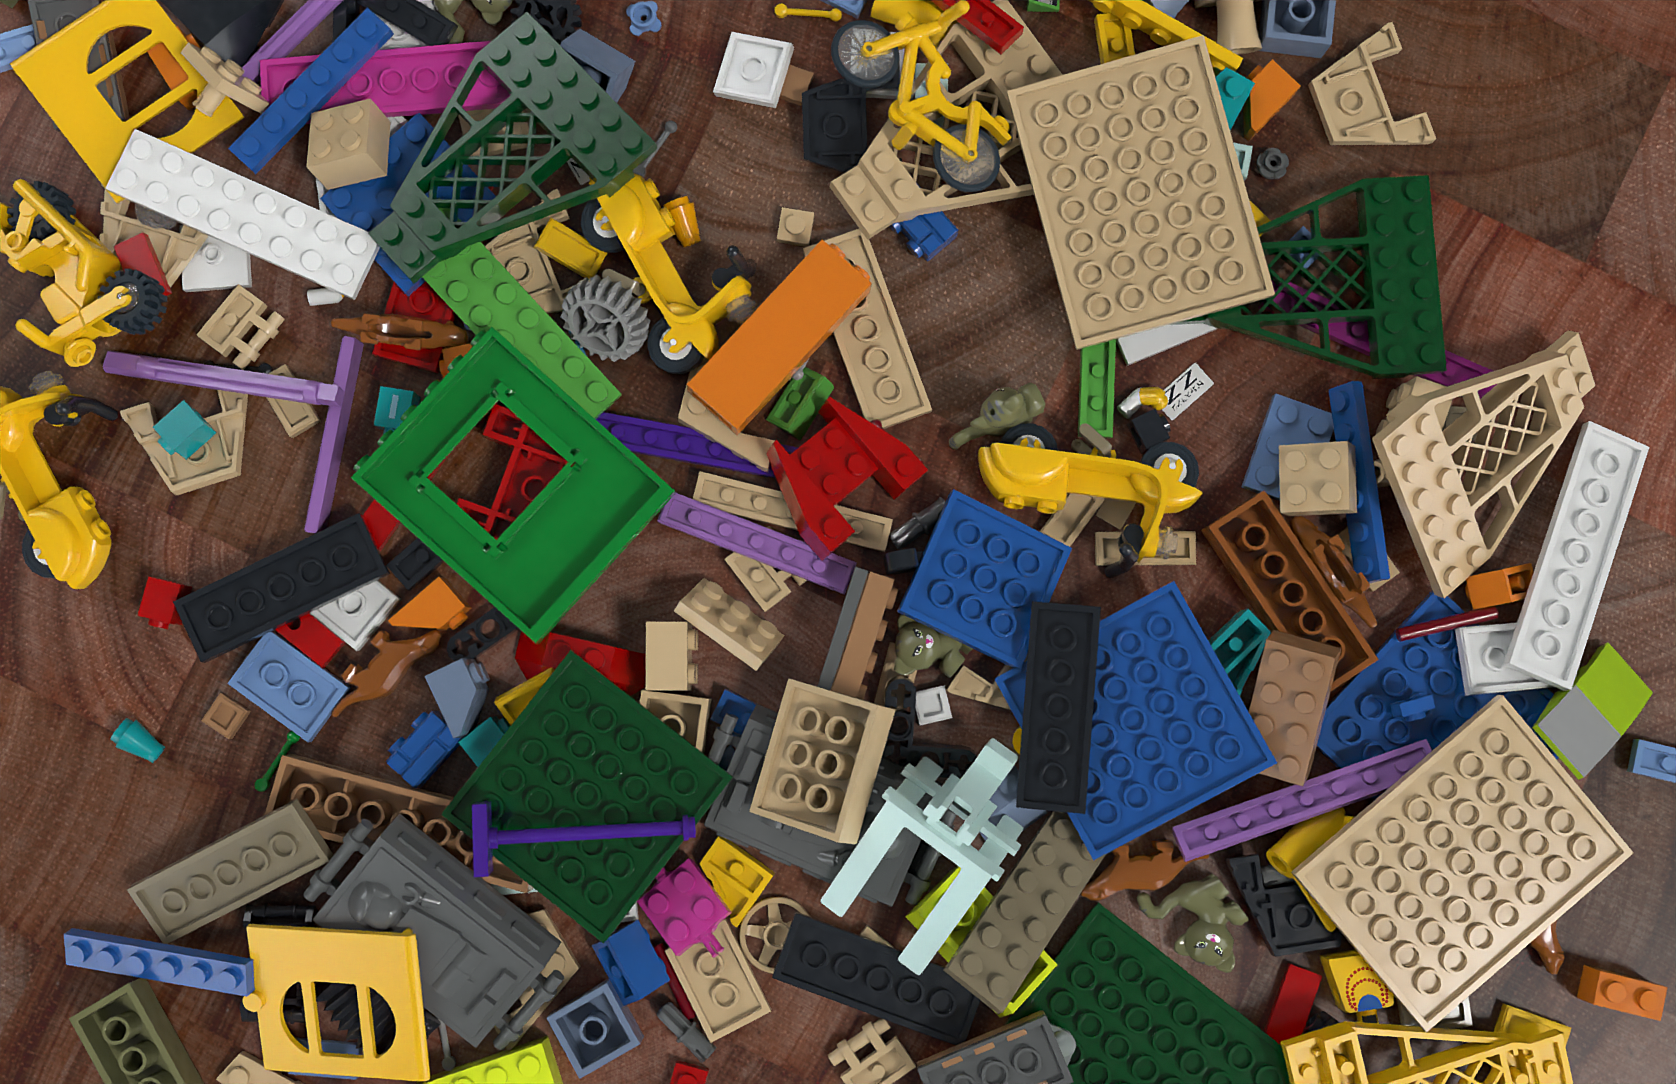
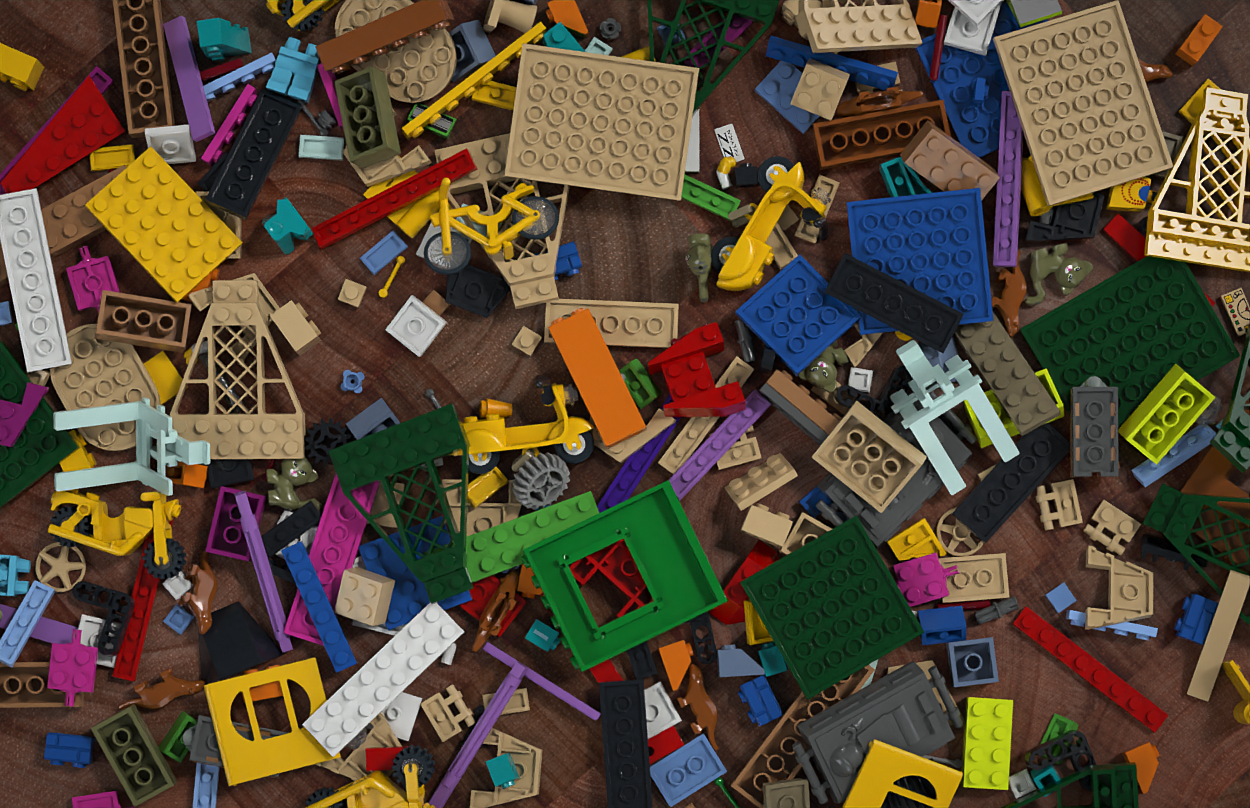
camera: 70 degrees left, 0 degrees up
tan plate [181,42,269,117] -> none
dark purple tile [472,801,696,877] -> none

